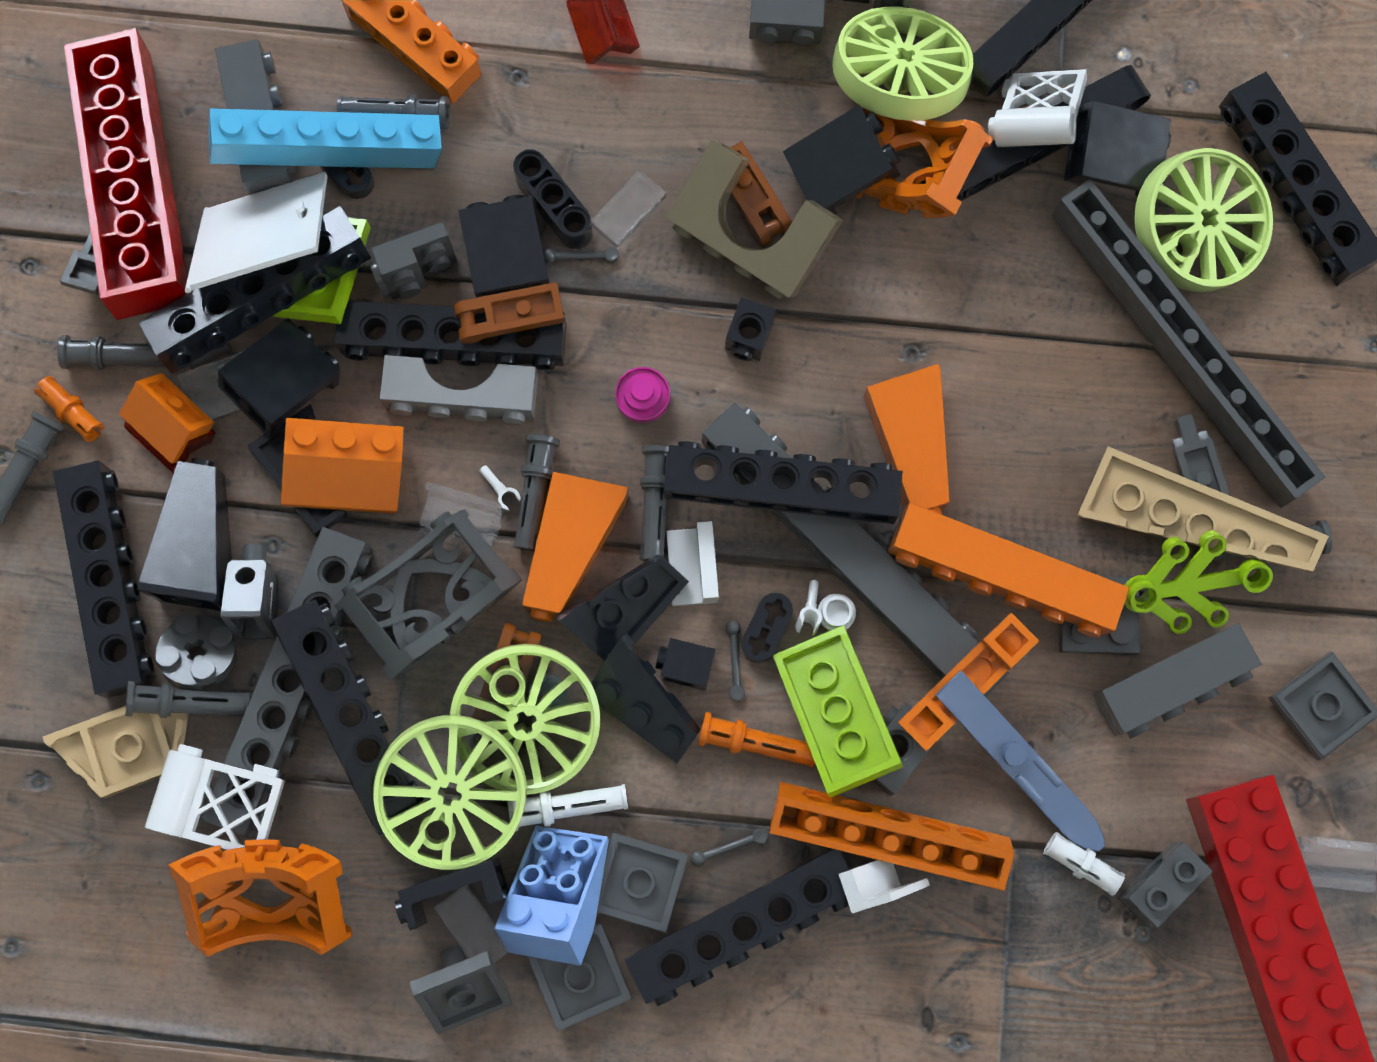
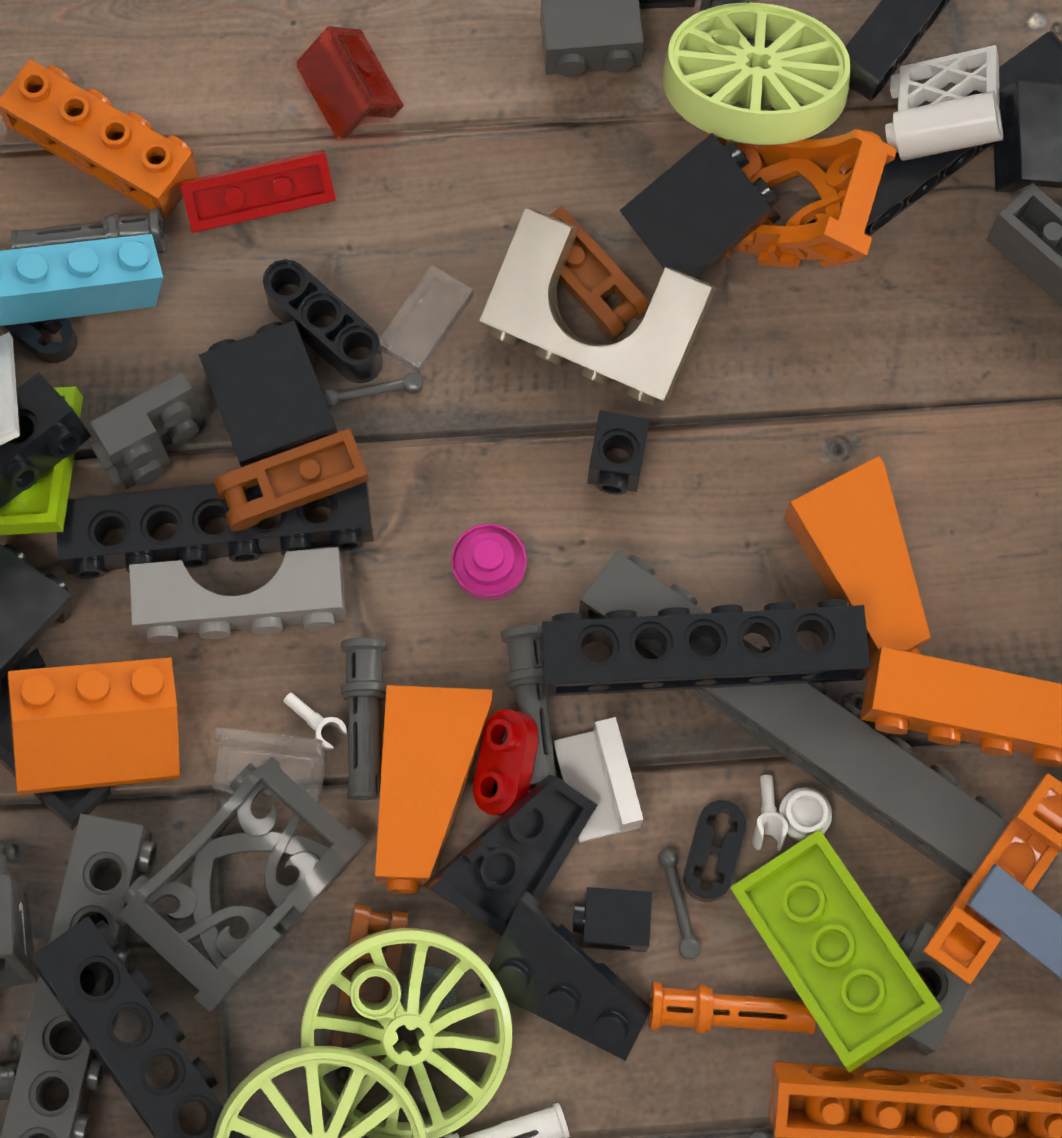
camera: 10 degrees left, 5 degrees down
none -> red plate [180,149,336,233]
none -> red plate [473,709,539,816]

